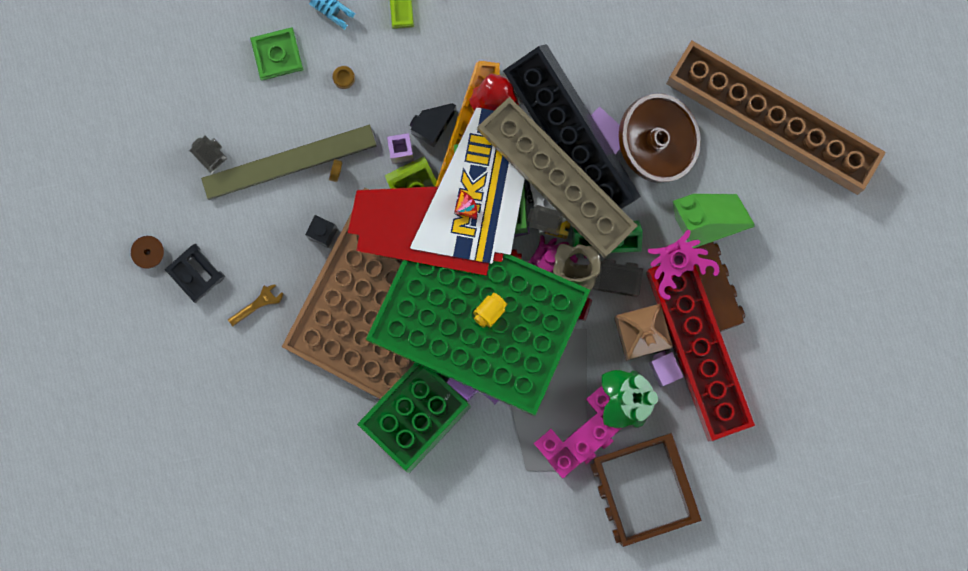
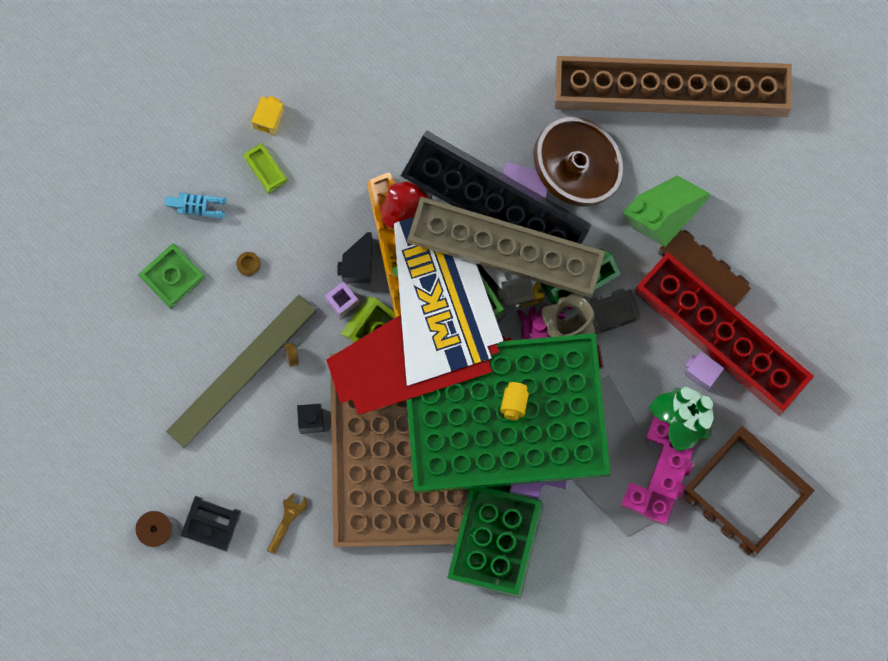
camera: 30 degrees left, 5 degrees down
clear smoke brick [189,135,227,174] -> none
tile [454,190,477,220] -> none
medium nougat piece [614,304,673,361] -> none
dark pink animal [648,230,719,300] -> none

